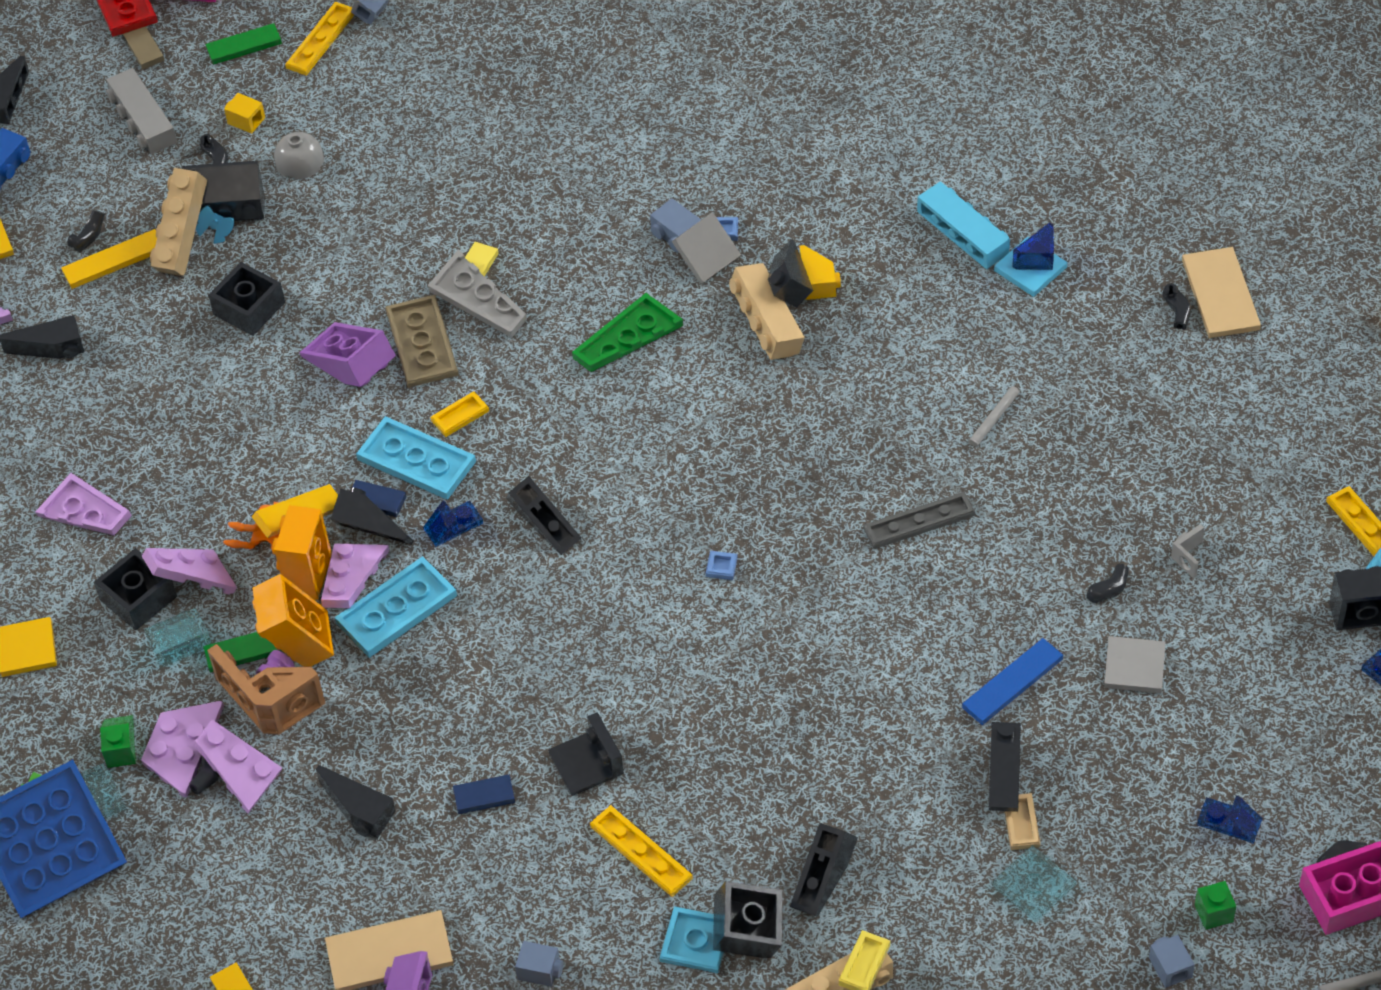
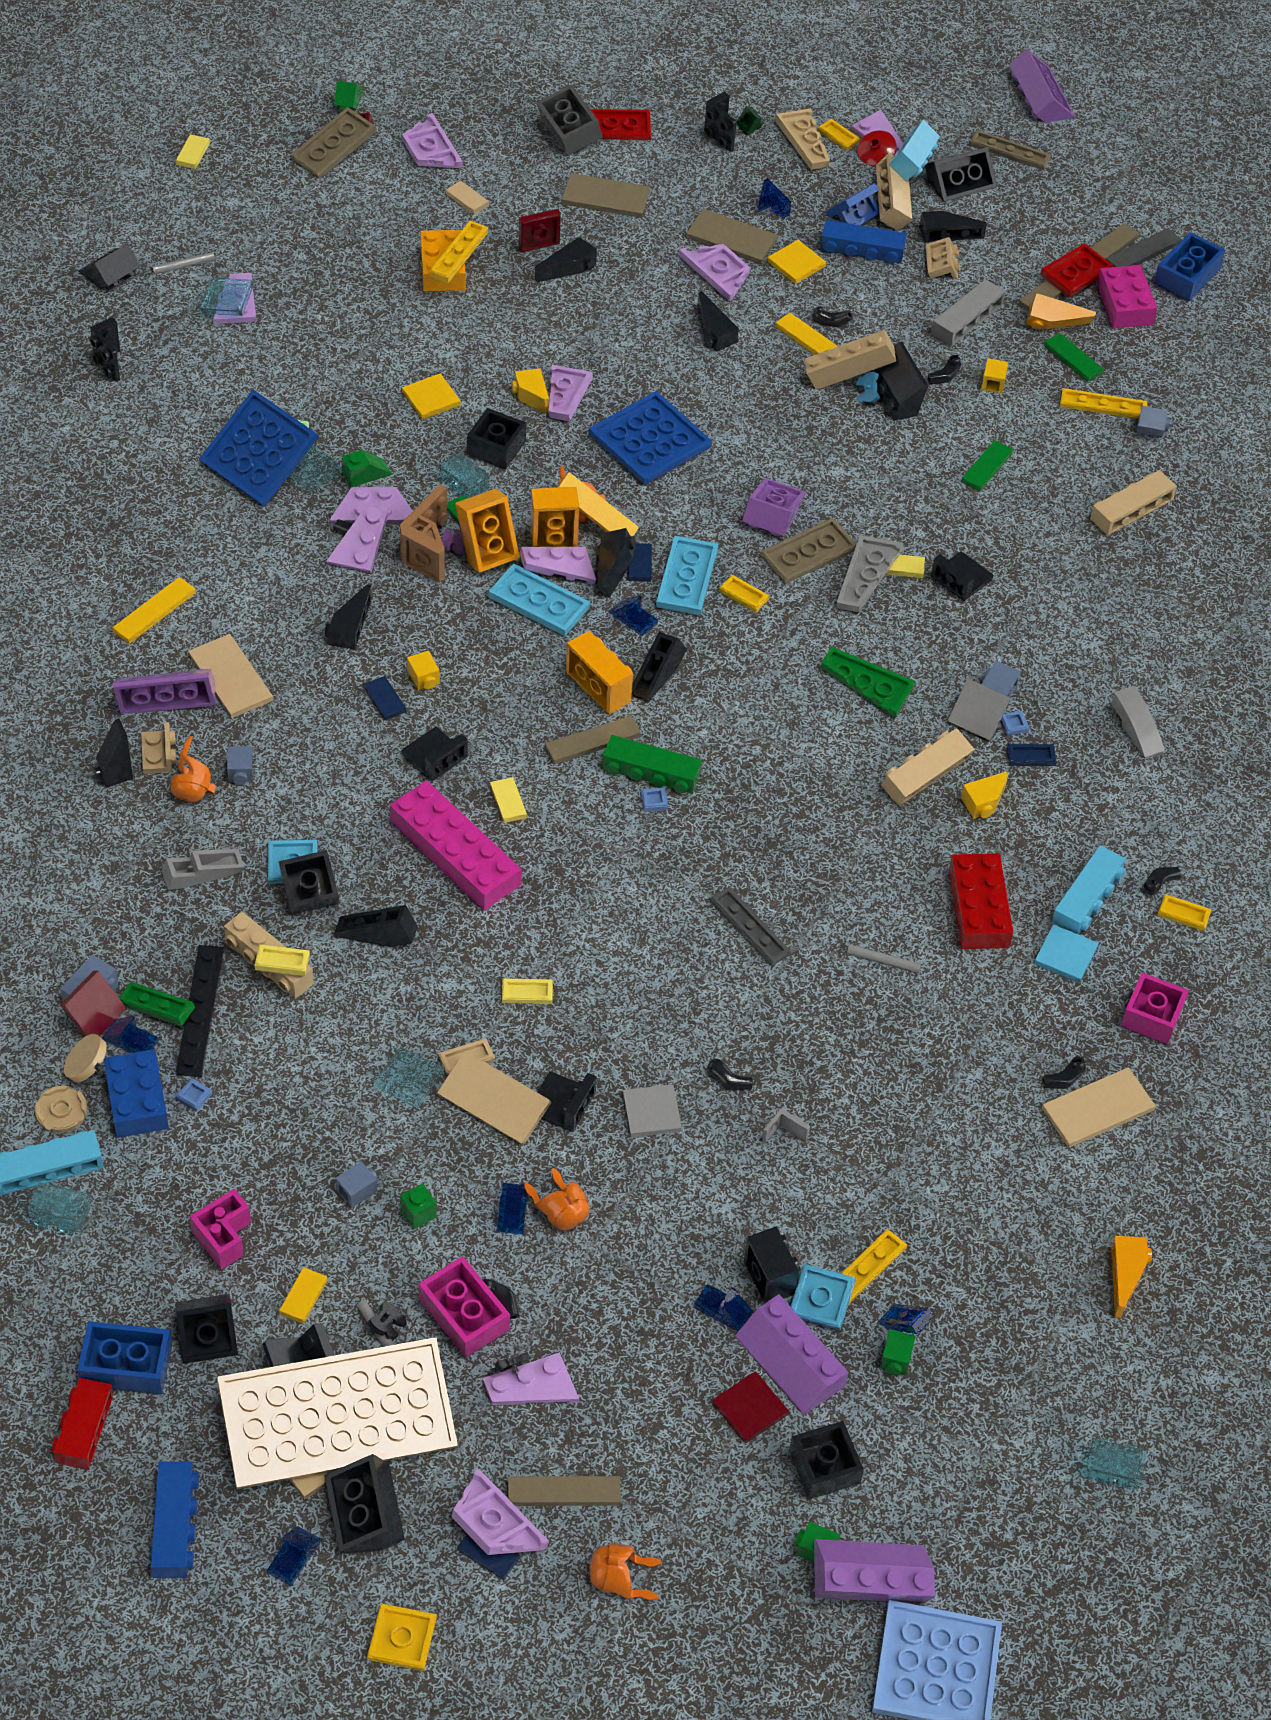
camera: 65 degrees right, 0 degrees up
lavender wing [142,548,237,594] -> none
black brick [208,262,285,336] -> none
light grey cylinder [274,132,325,179] -> none
yellow tile [590,805,693,897] -> none
black slope [768,239,814,308] -> none
blue tile [962,638,1063,725] -> none
black slope [989,722,1021,812] -> none
clear blue slope [1012,223,1054,270] -> none
none -> black piece [368,1301,407,1339]
none -> dark pink brick [389,780,522,911]
none -> yellow brick [407,651,440,691]
none -> tan tile [437,1051,551,1145]
none -> light yellow tile [490,777,527,823]
none -> light yellow tile [502,978,553,1004]
none -> yellow slope [511,368,549,413]
none -> orange hair [524,1168,590,1231]
none -> black bracket [537,1071,597,1132]
none -> dark tan tile [545,716,641,765]
none -> light orange brick [566,630,633,715]
none -> blue plate [589,391,712,485]
none -> green brick [602,735,702,794]
none -> tan bracket [926,237,960,279]
none -> black bracket [931,551,994,601]
none -> red brick [949,853,1014,950]
none -> green tile [961,440,1013,492]
none -> dark blue tile [1007,744,1057,766]
none -> light orange slope [1025,293,1096,330]
none -> tan brick [1090,470,1177,536]
none -> light grey slope [1111,686,1165,759]
none -> dark pink brick [1121,972,1189,1044]
none -> black arm [1144,867,1181,895]
none -> yellow tile [1157,894,1212,931]

